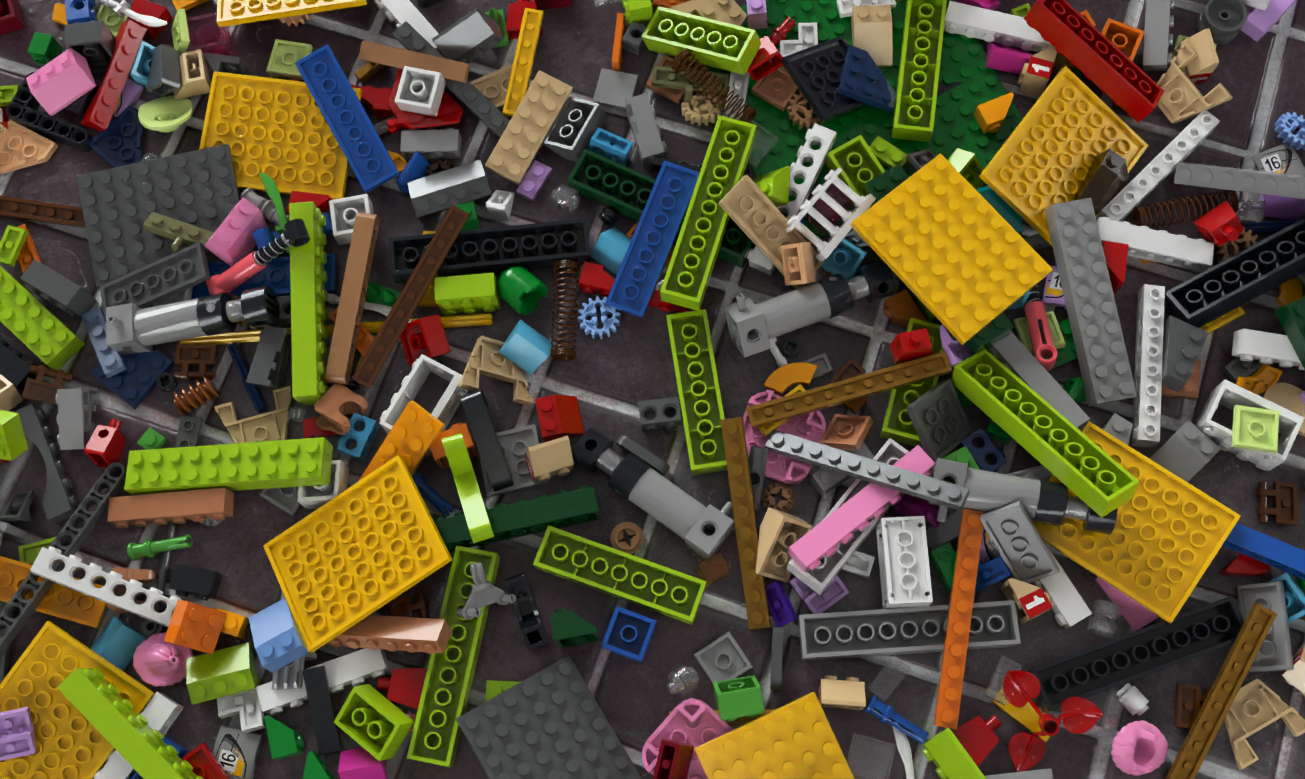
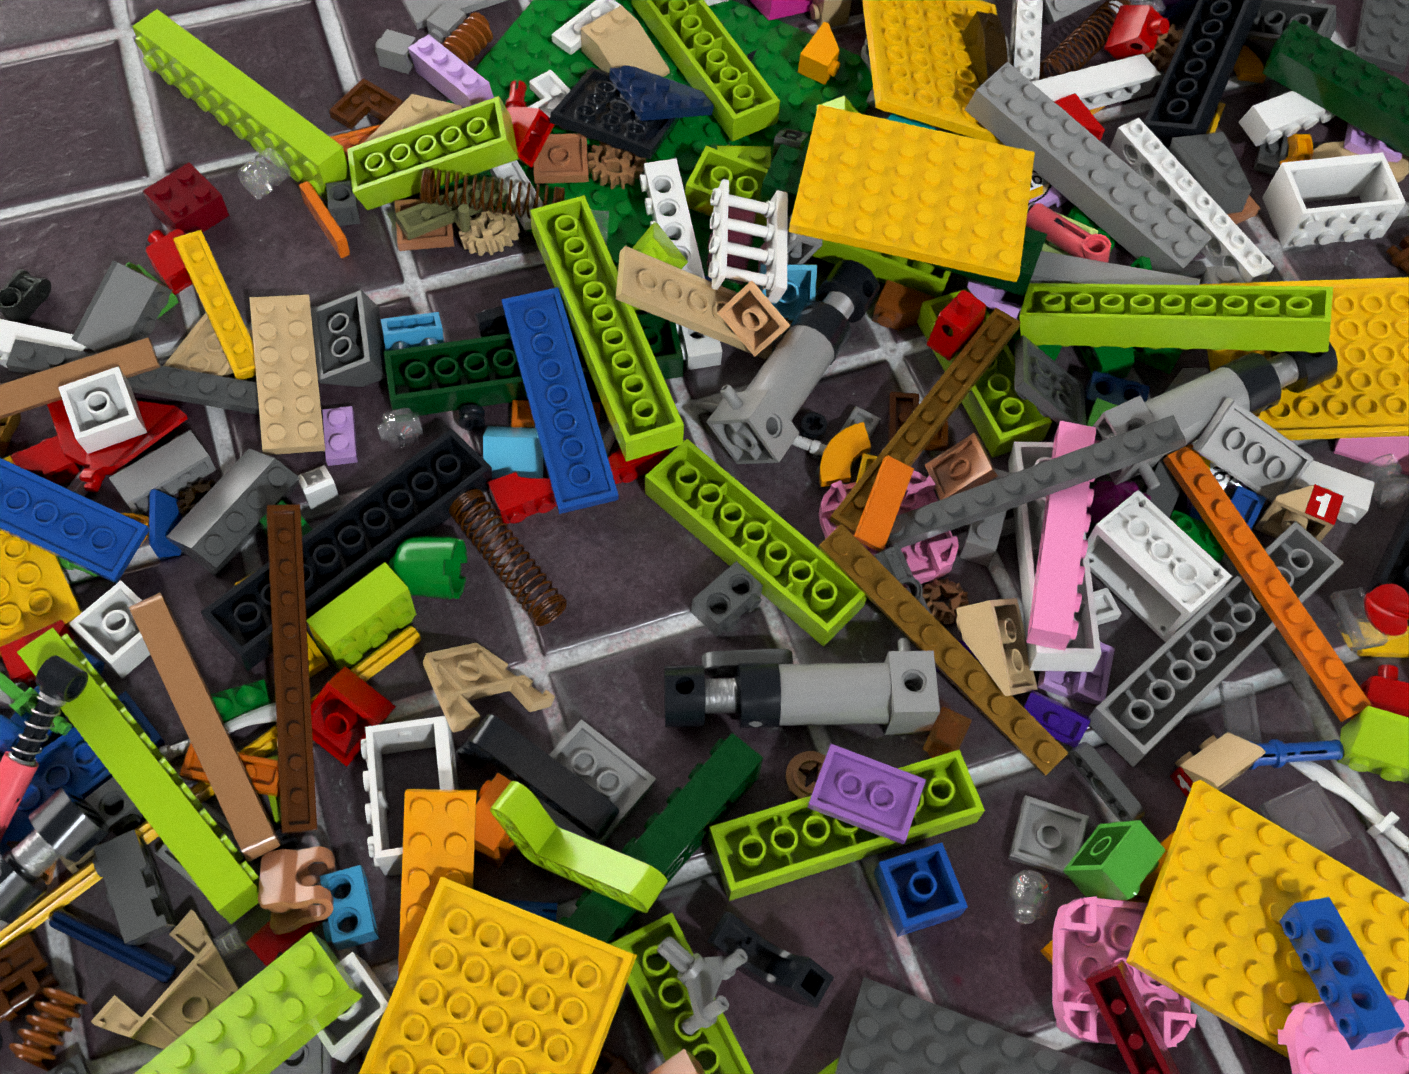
camera: 50 degrees left, 10 degrees down
medium azure slope [499,319,551,375] -> none
tan slope [525,436,574,483] -> none
red slope [535,395,584,442] -> none
dark green slope [550,608,602,649] -> none
light blue gear [578,296,621,339] -> none
light grey tile [593,68,638,111] -> none
light grey wedge [625,93,667,166] -> none
light grey slope [1149,420,1221,482] -> none
yellowish green tile [1231,405,1280,454] -> none
none -> medium lavender plate [807,744,926,845]
none -> orange tile [854,455,914,552]

